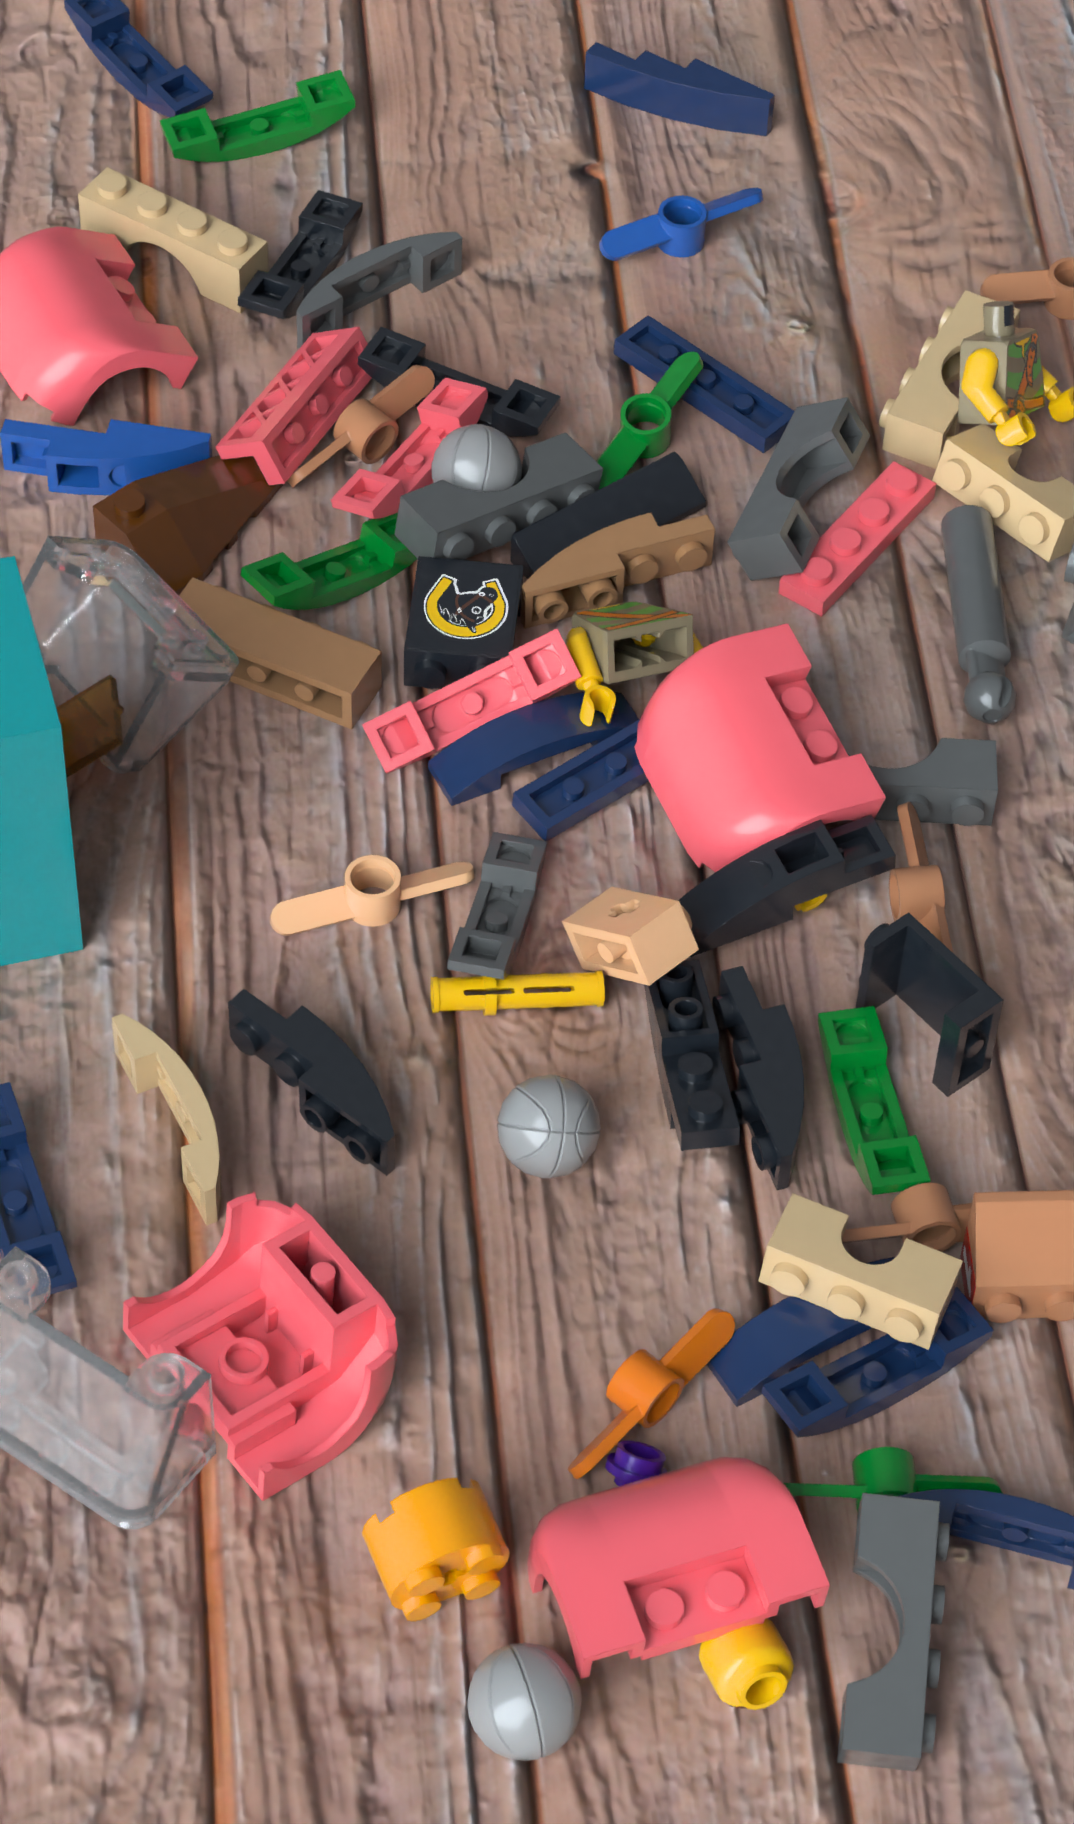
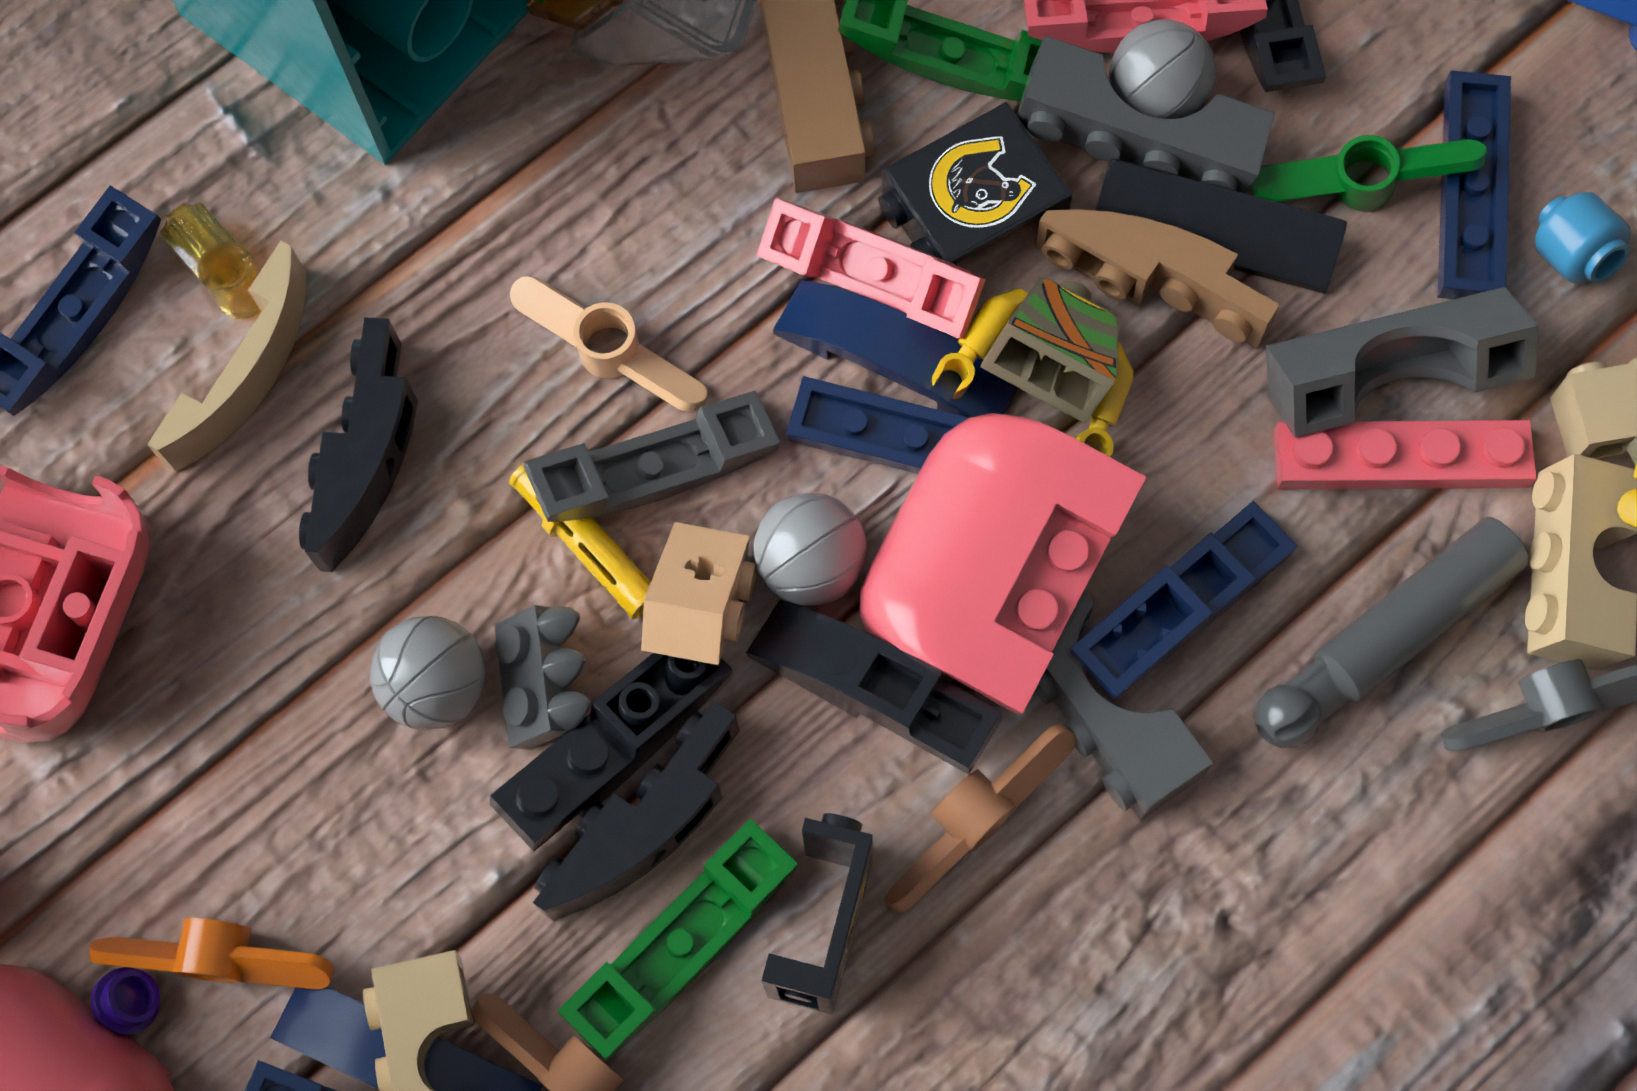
camera: 60 degrees right, 20 degrees up
none -> clear yellow piece [159,202,261,319]
none -> dark grey plate [495,605,591,749]
none -> light grey piece [753,493,867,605]
none -> dark blue slope [1070,500,1298,700]
none -> dark azure head [1535,192,1630,284]

